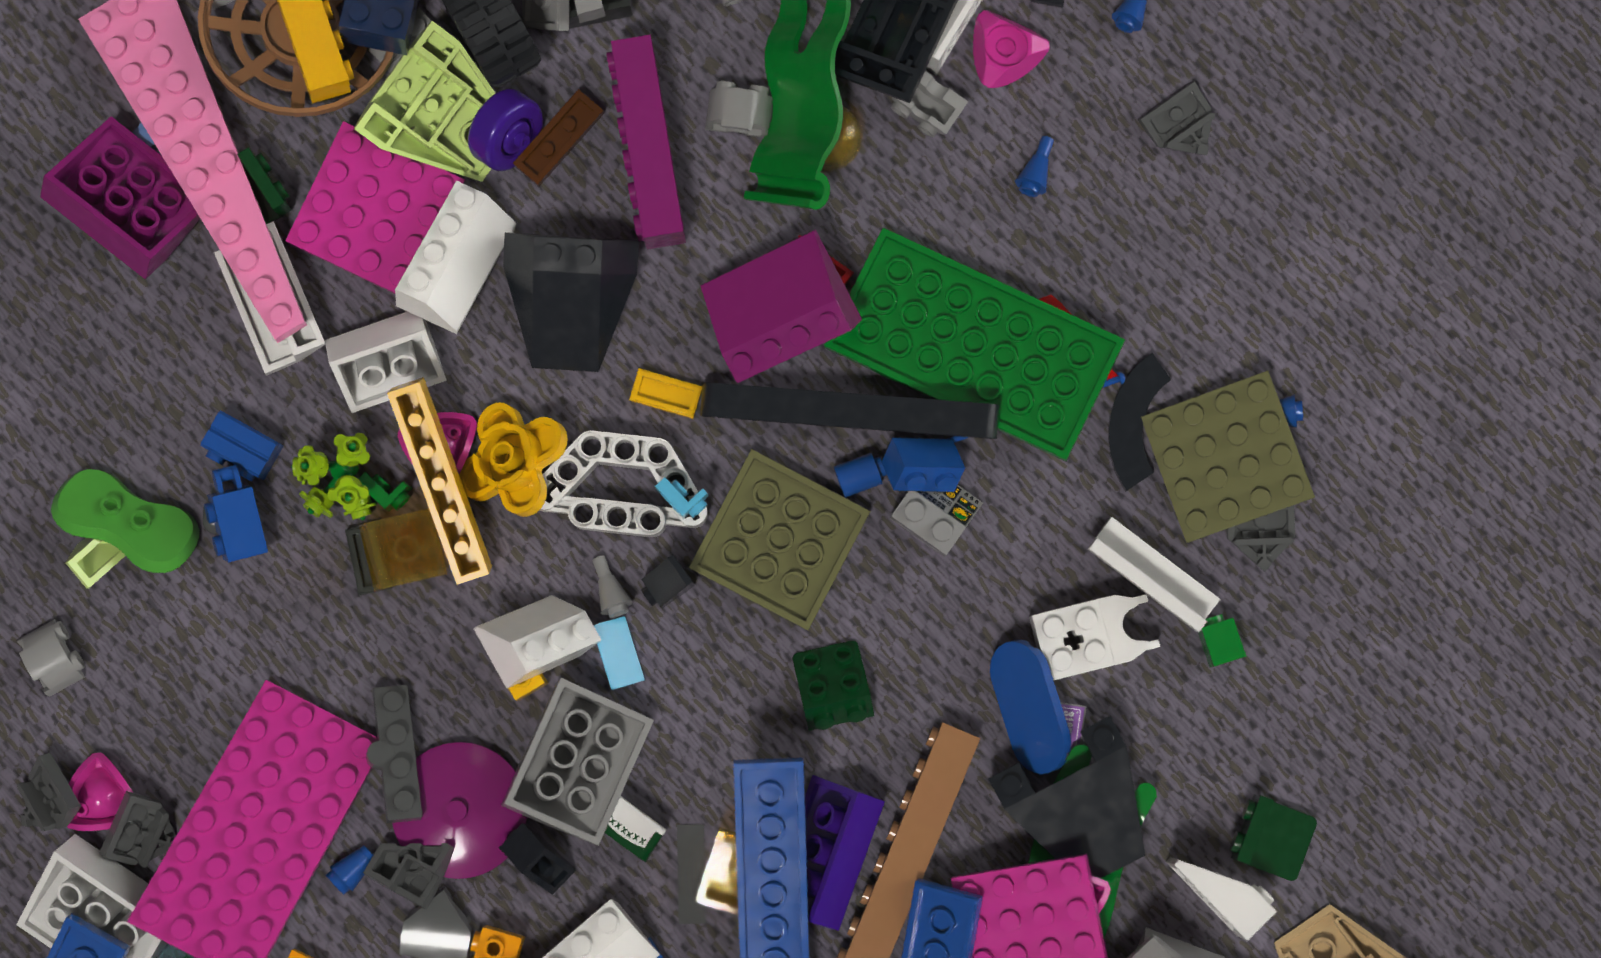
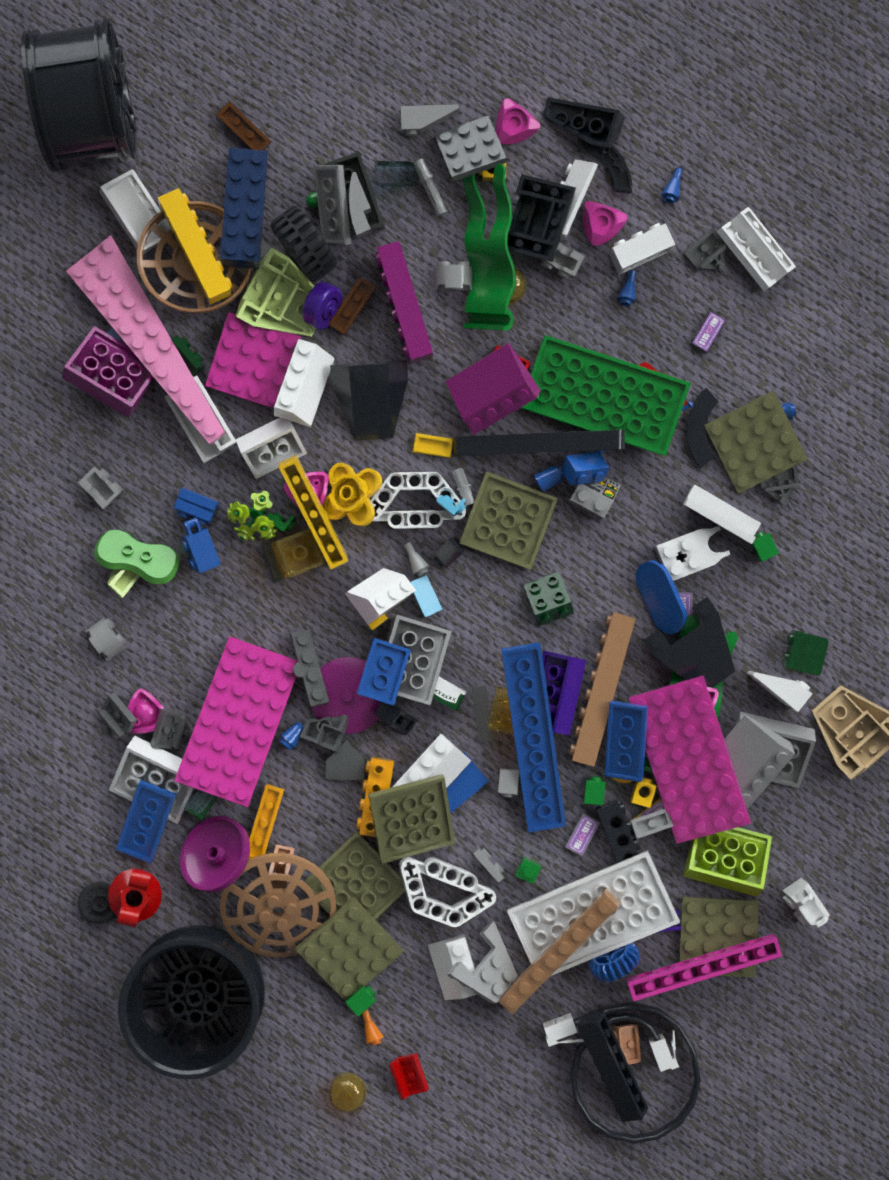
camera: 10 degrees left, 5 degrees up
none -> light grey cylinder [78,466,123,509]
none -> blue plate [356,638,411,706]
none -> light grey axle [452,468,475,506]
none -> white brick [609,223,675,275]
none -> medium lavender tile [690,310,726,354]
none -> white slope [716,207,796,291]

